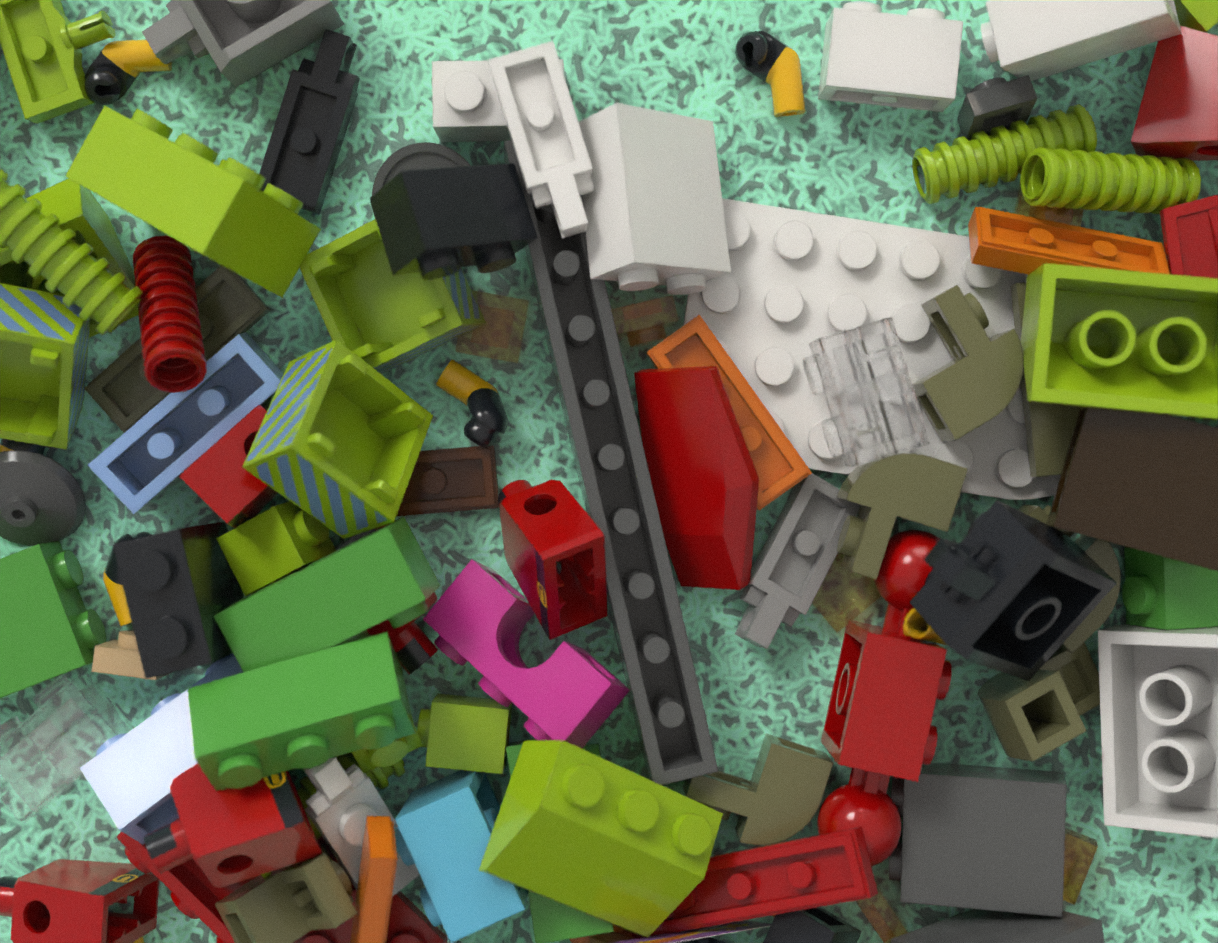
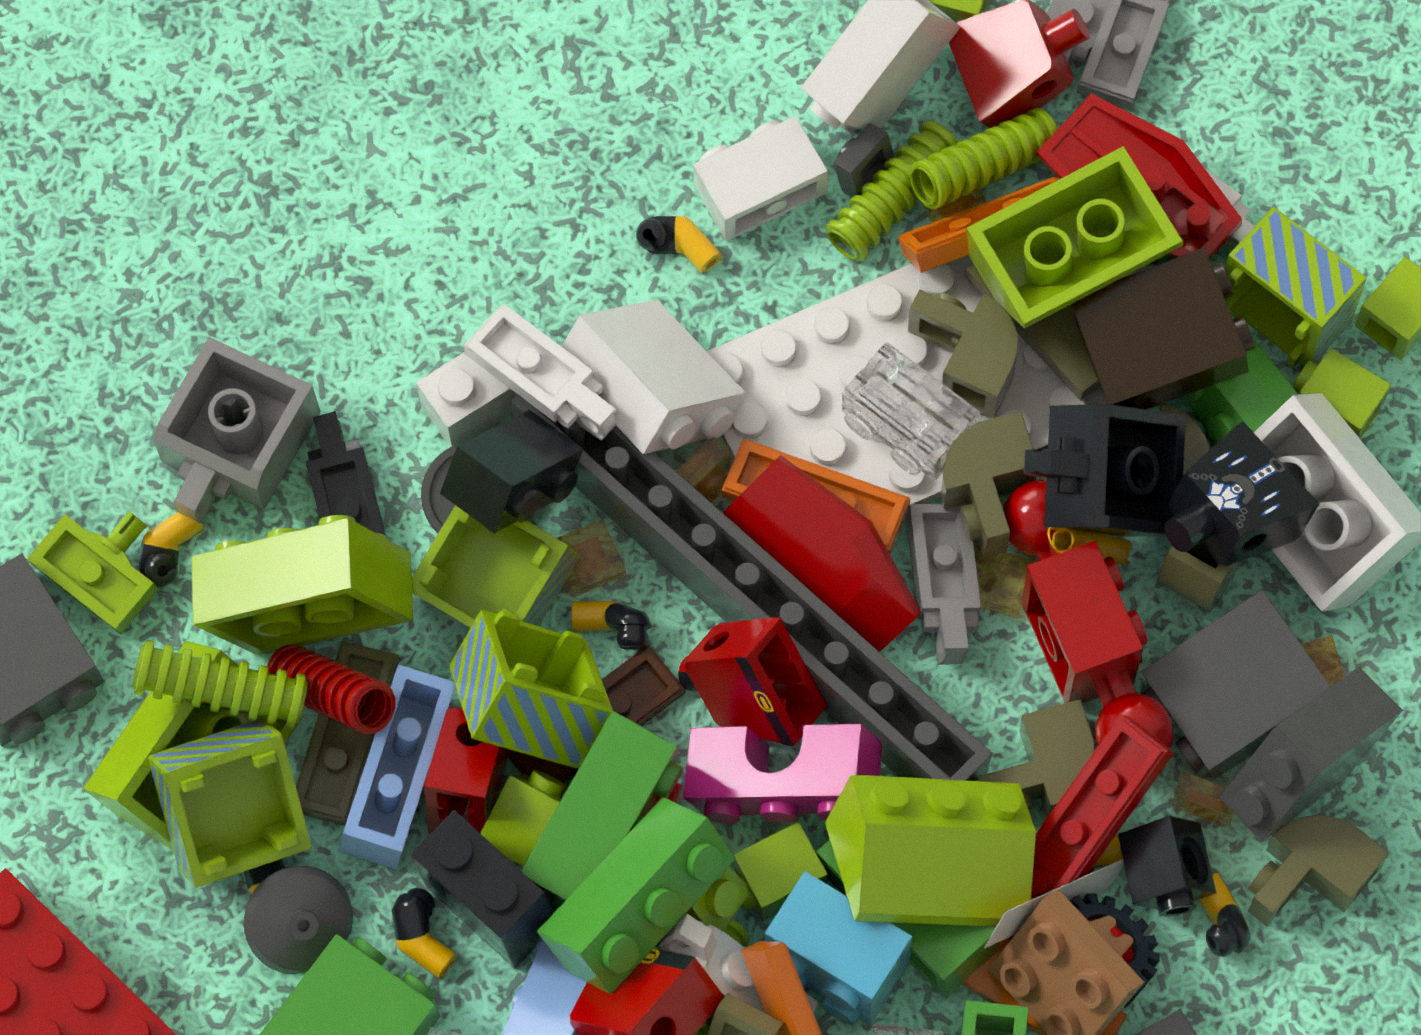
camera: 30 degrees left, 20 degrees down
tan plate [92,630,170,680] -> none
none -> black torso [1164,422,1319,566]

